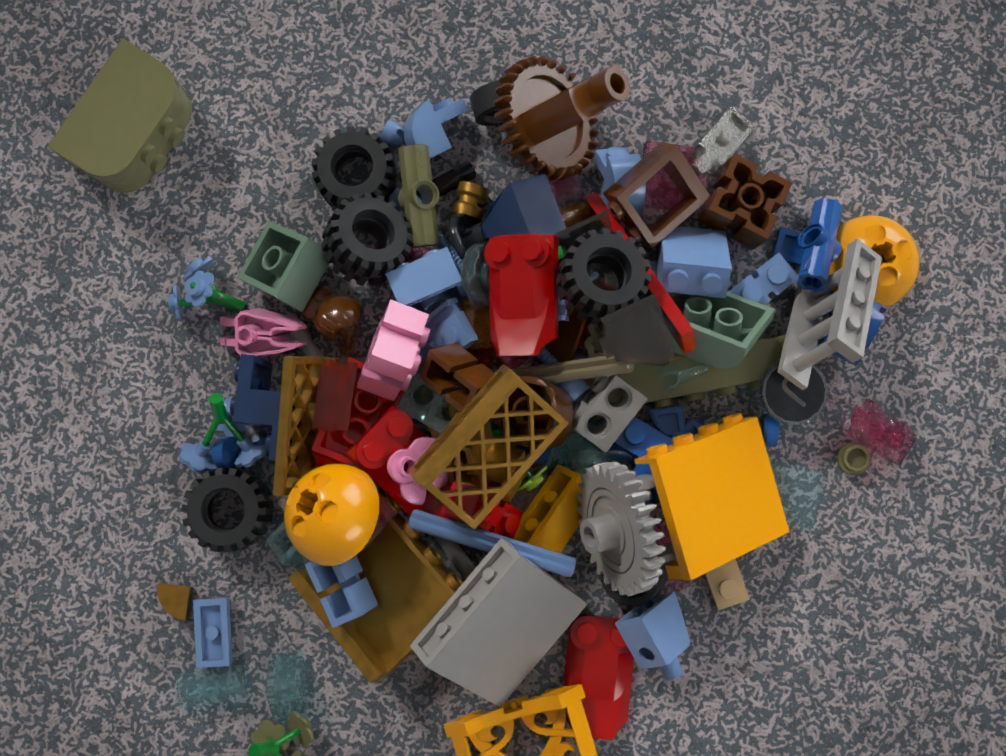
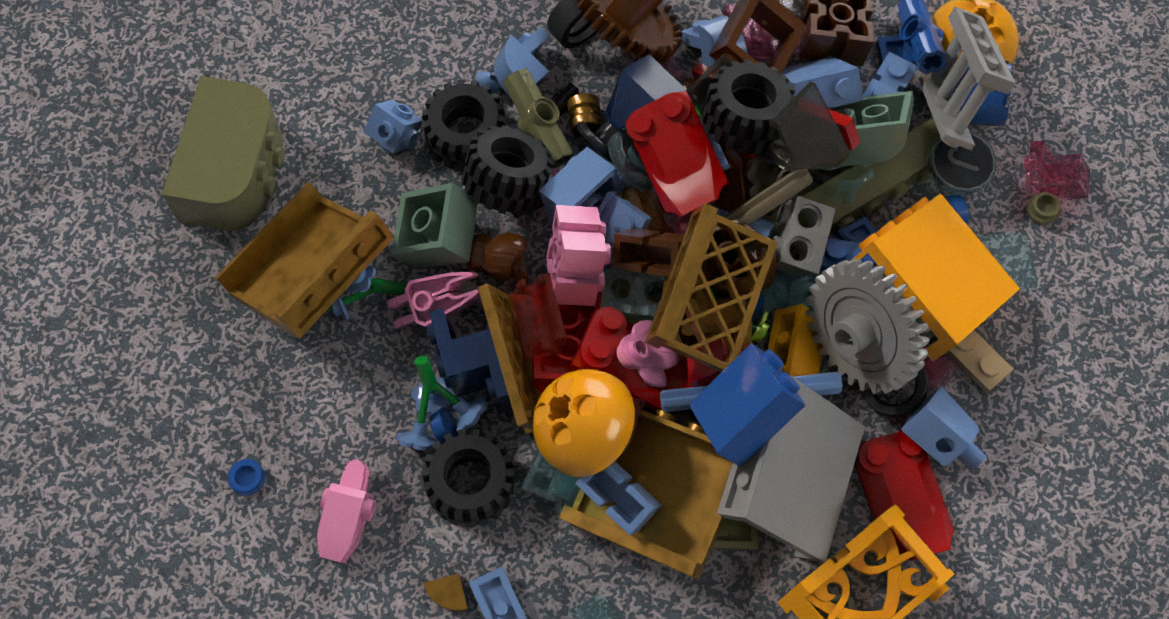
camera: 25 degrees left, 15 degrees down
none -> pearl gold panel [215,181,395,339]
none -> blue tile [228,459,265,496]
none -> bright pink hinge [317,459,376,563]
none -> medium blue brick [363,100,423,153]
none -> blue brick [689,343,806,467]

